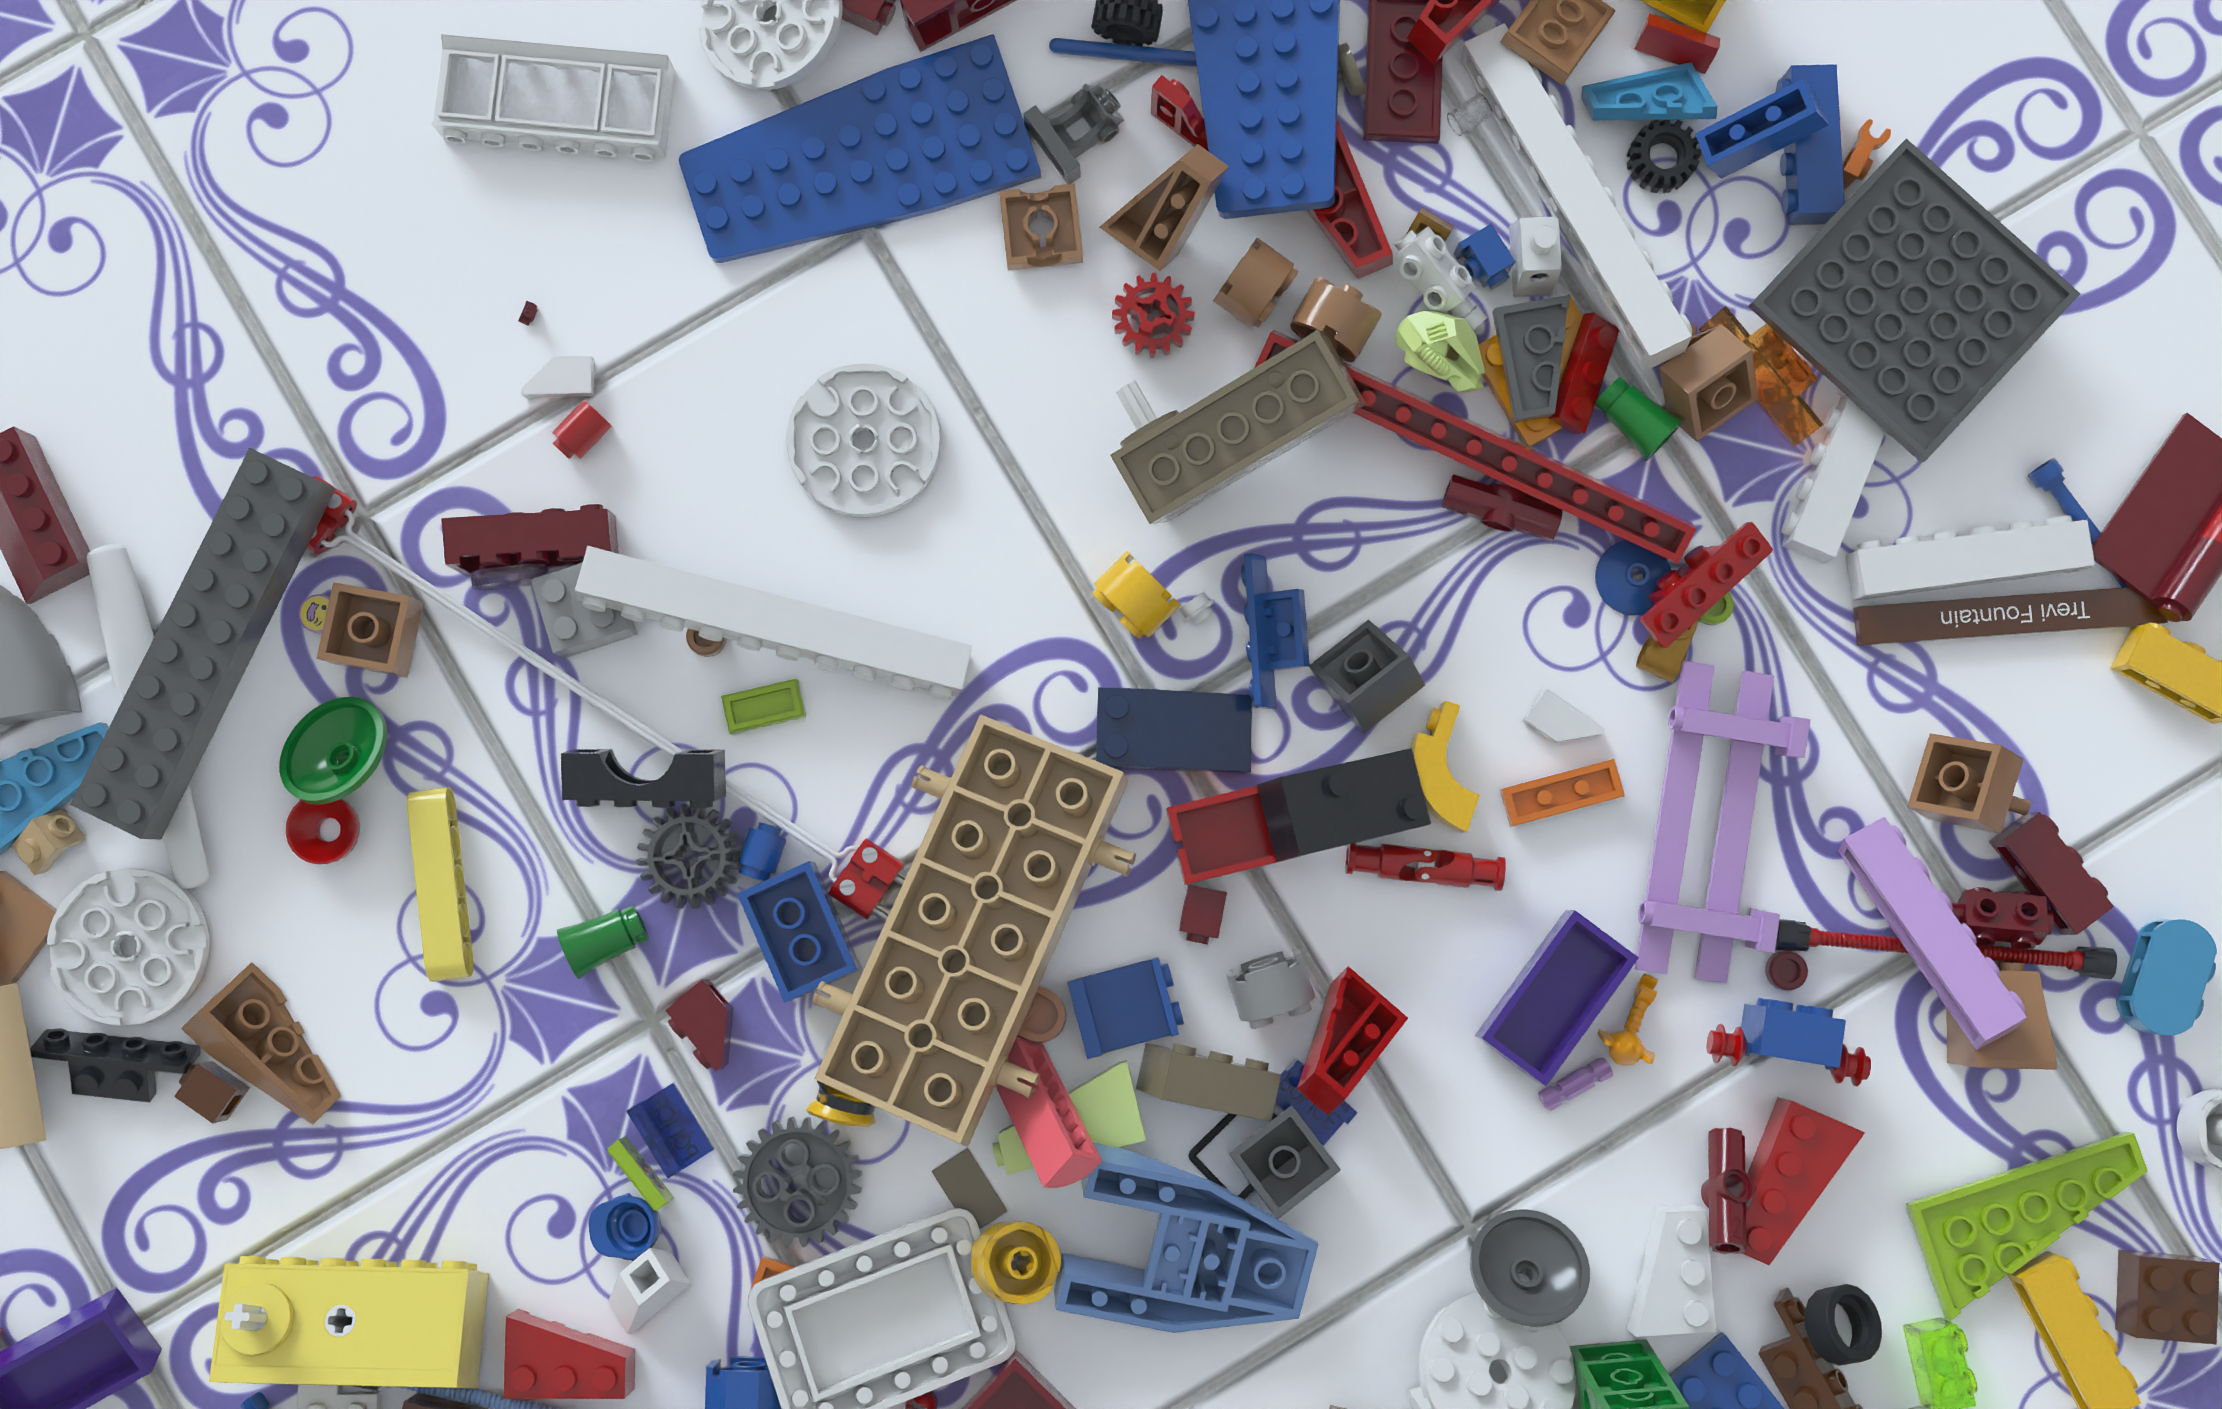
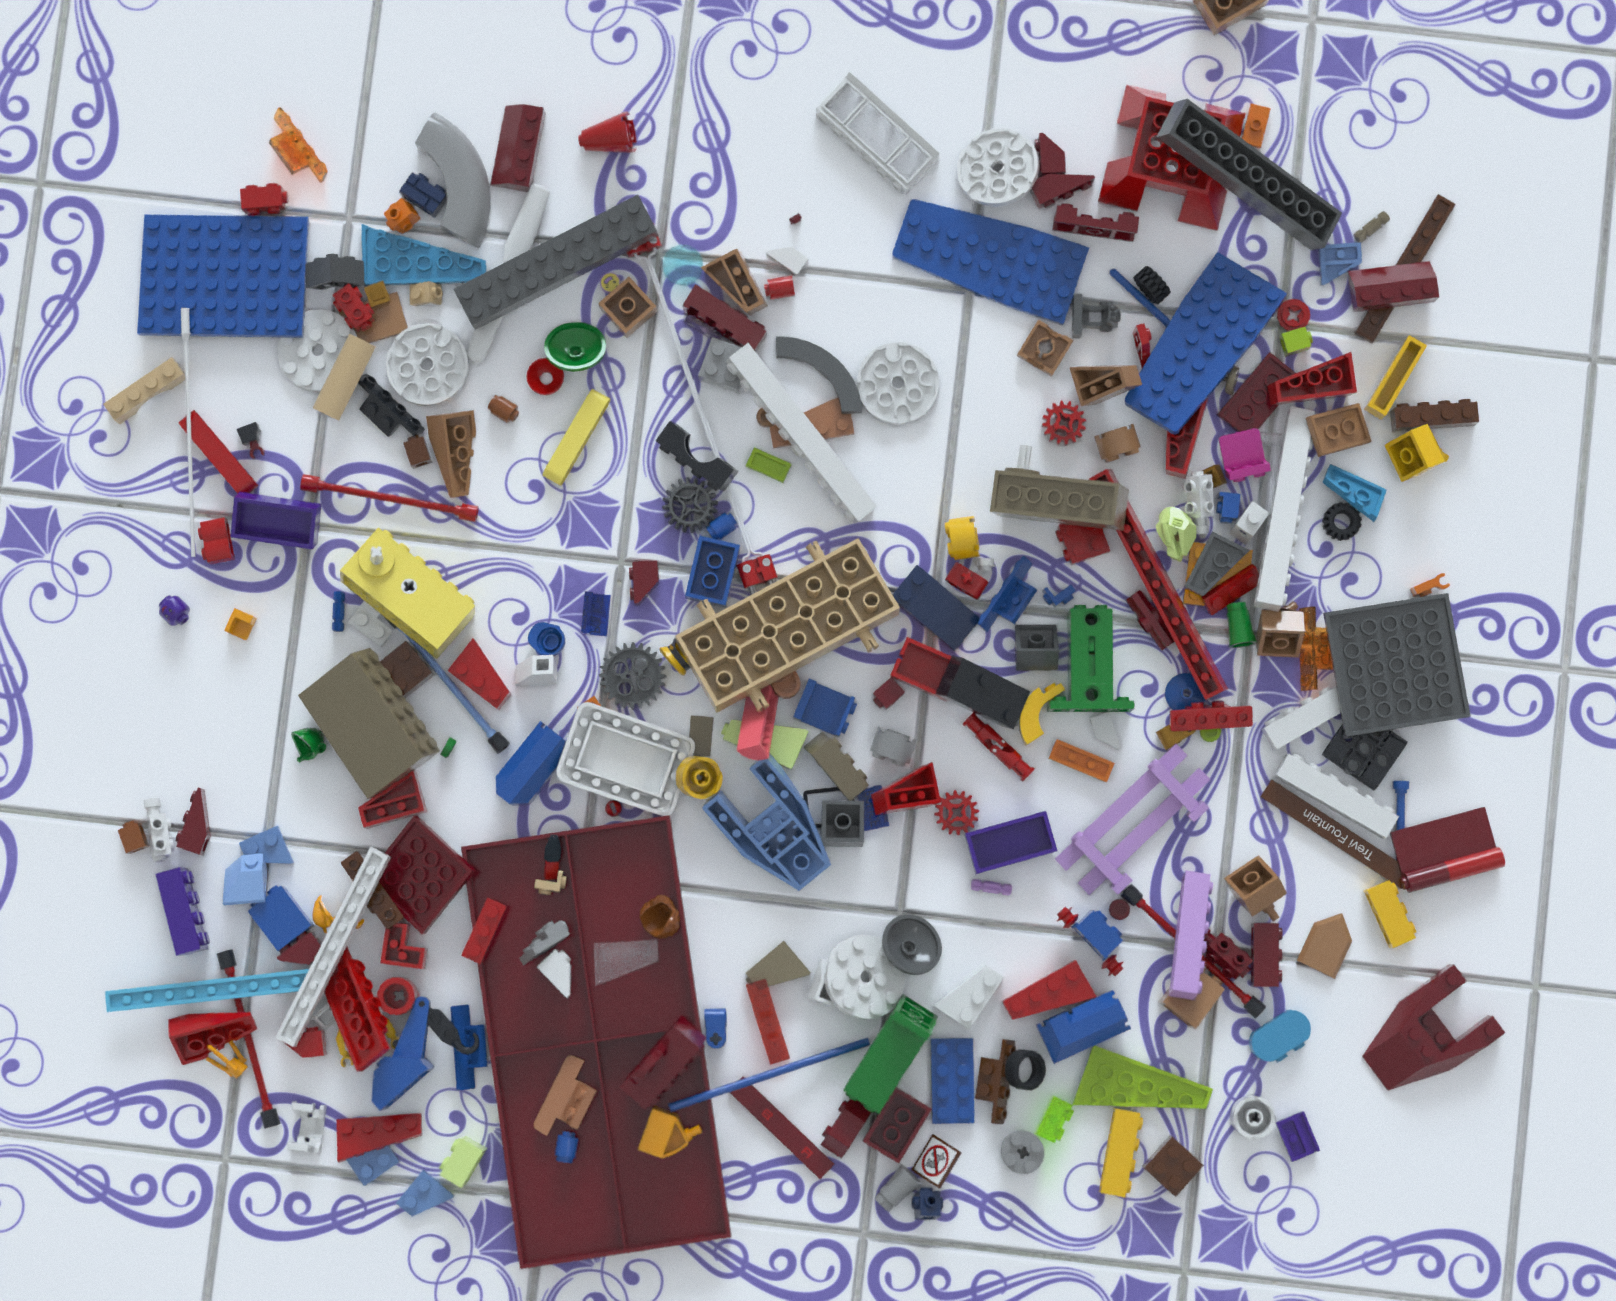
camera: 40 degrees right, 0 degrees up
green plant [557,905,649,979] -> none
lime tile [607,1136,675,1211] -> none
medium nougat brick [1290,276,1382,363] -> none
light orange piece [1597,973,1658,1066] -> none
red slope [1634,13,1721,74] -> none
blue brick [1695,78,1829,179] -> none
dark red piece [1701,1127,1754,1254] -> none
blue brick [1776,64,1845,225] -> none
none -> red hose [300,474,479,522]
none -> dark orange brick [487,395,520,424]
none -> red cone [578,111,637,153]
none -> clear light blue tile [662,245,703,286]
none -> medium nougat wedge [700,248,768,316]
none -> nougat wing [770,397,855,449]
none -> dark grey tile [776,336,862,414]
none -> red gear [934,790,980,836]
none -> red beam [944,562,989,600]
none -> blue brick [1036,990,1131,1064]
none -> blue bracket [1042,585,1076,608]
none -> green brick [1047,605,1135,712]
none -> red plate [1055,524,1111,566]
none -> dark pink bracket [1219,428,1271,482]
none -> medium nougat tile [1296,913,1352,979]
none -> black connector [1322,723,1408,791]

